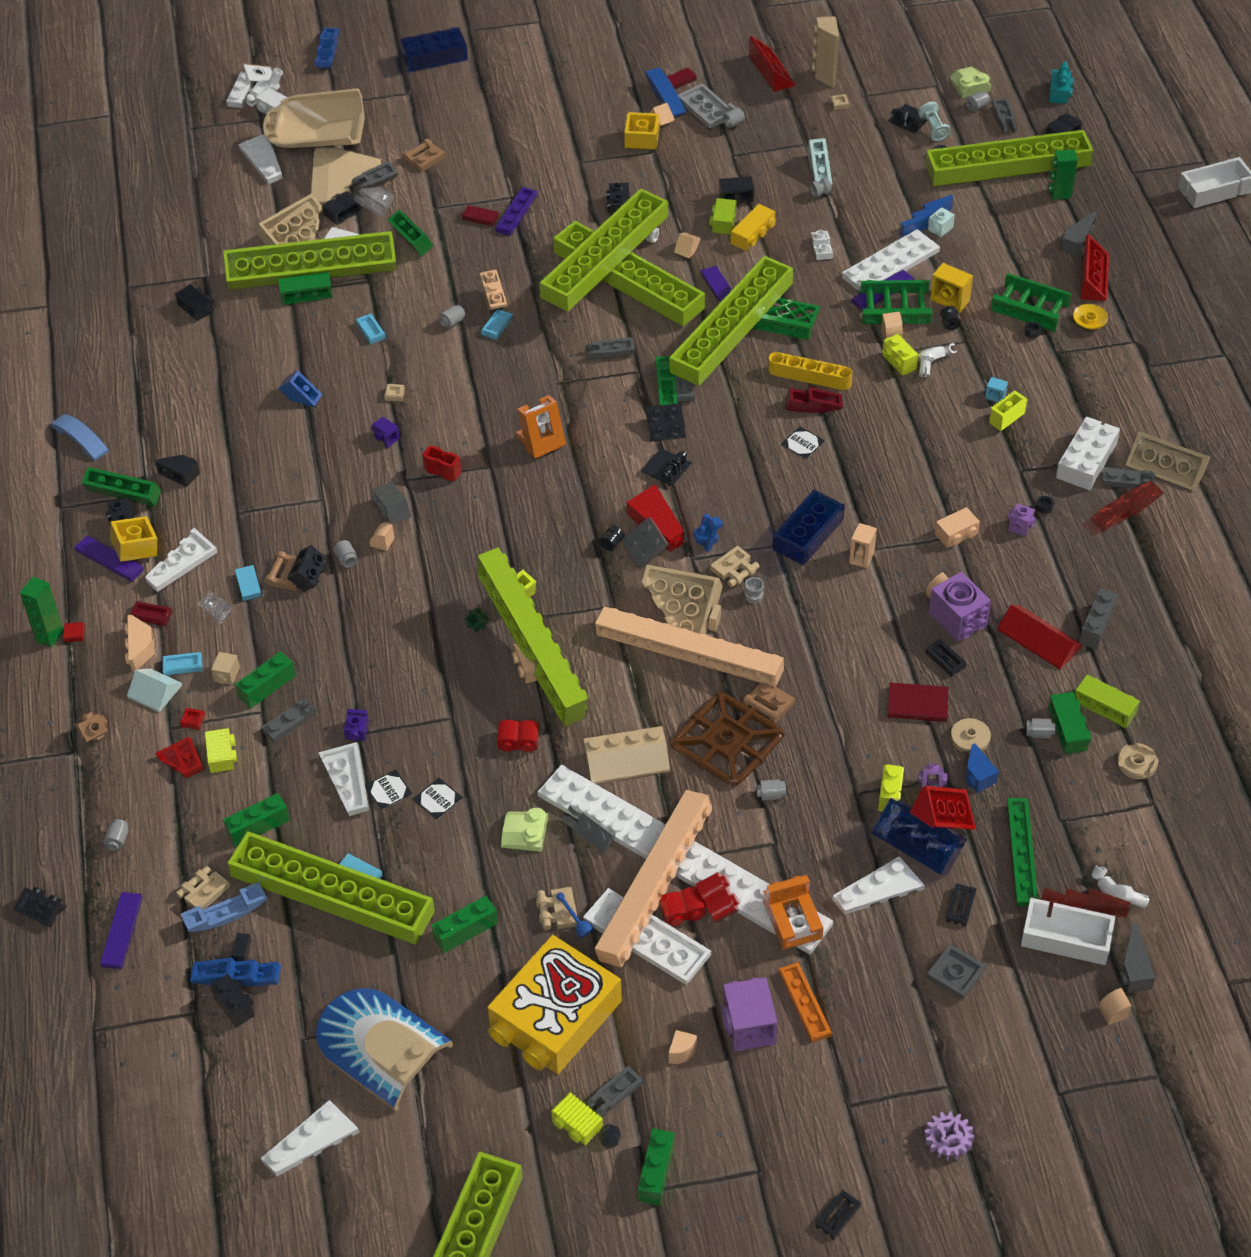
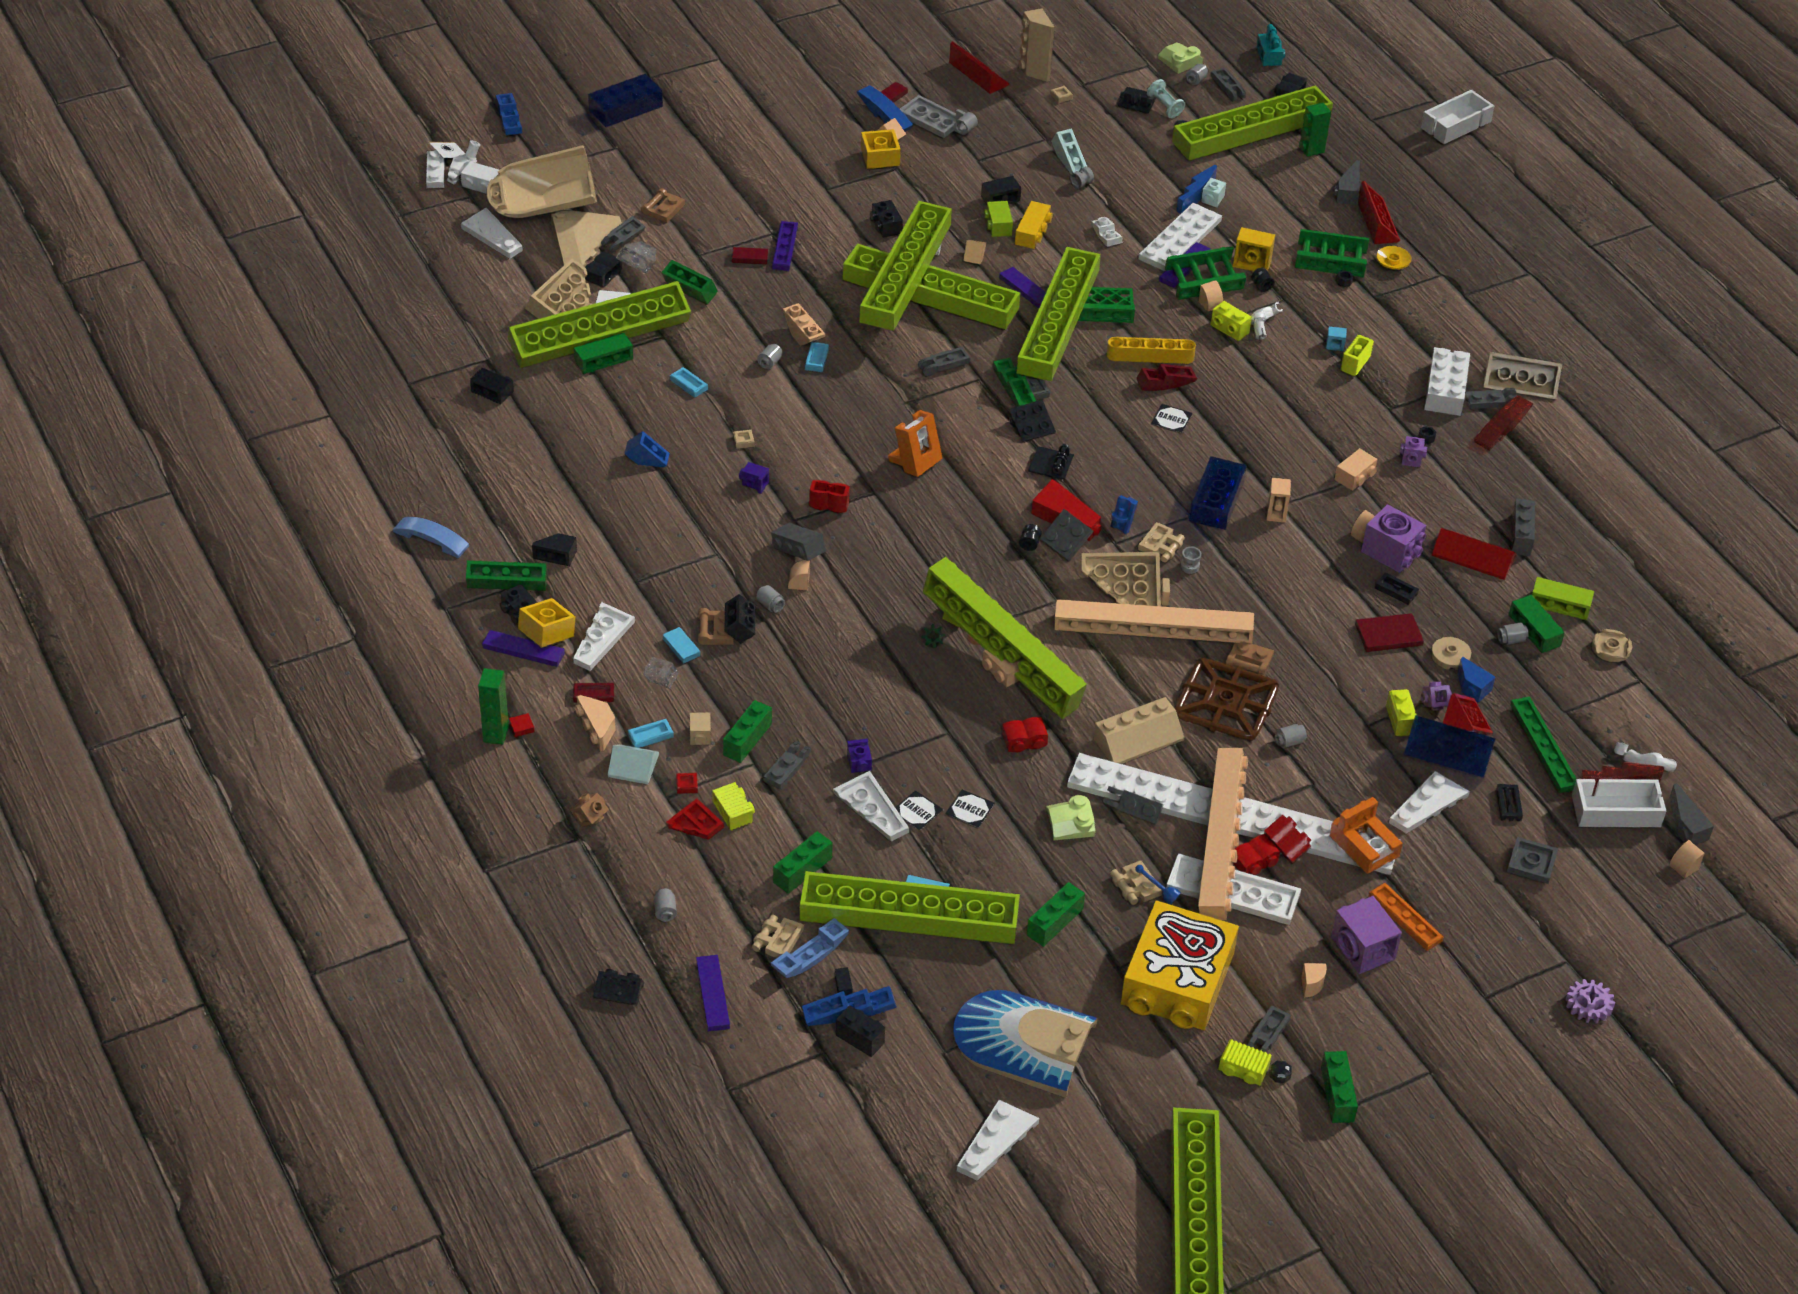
camera: 20 degrees left, 5 degrees down
black tile [816,1190,861,1240] -> none

